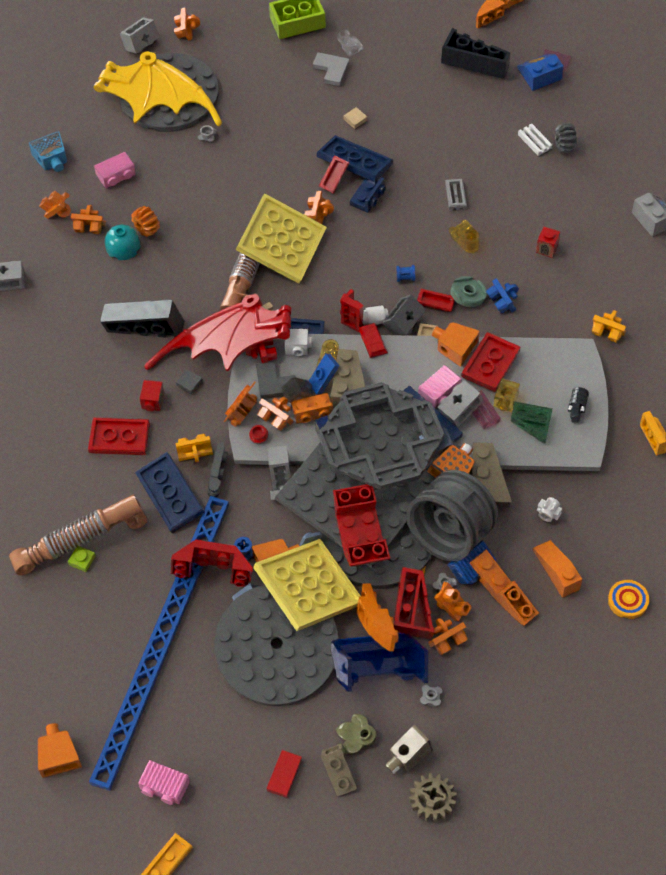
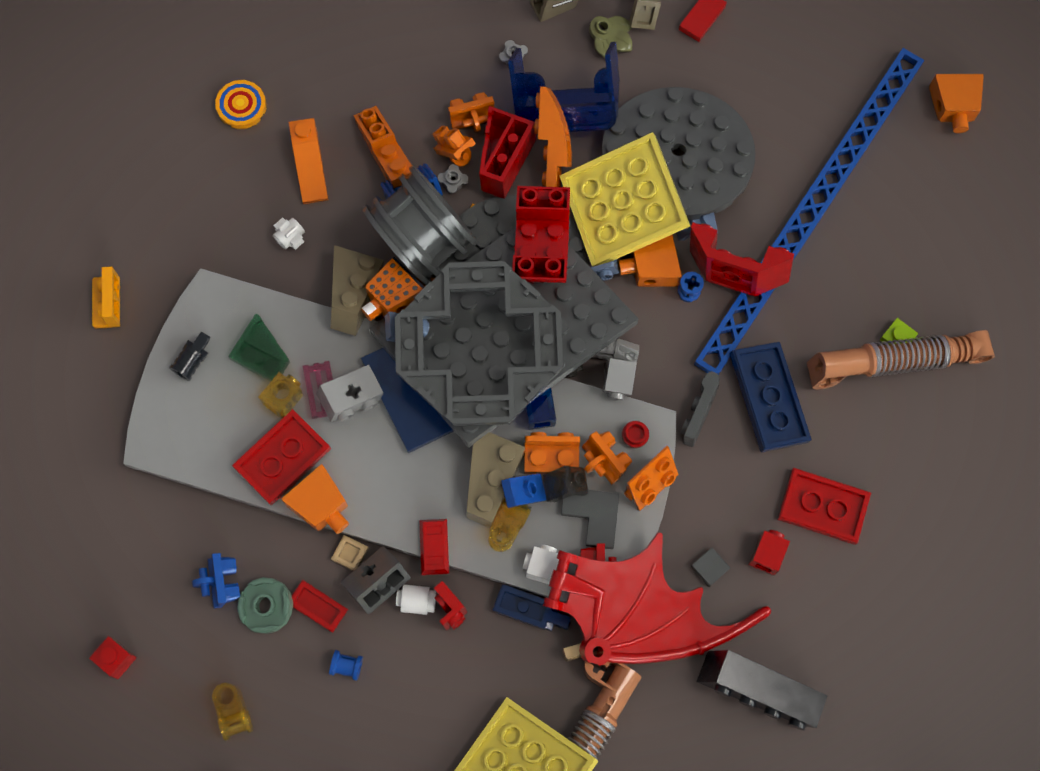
camera: 170 degrees left, 15 degrees up
bright pink brick [138,760,190,805] -> none
light orange hips [175,434,213,463] -> none
bright pink brick [418,365,462,408] -> none
light orange hips [592,310,626,343] -> none

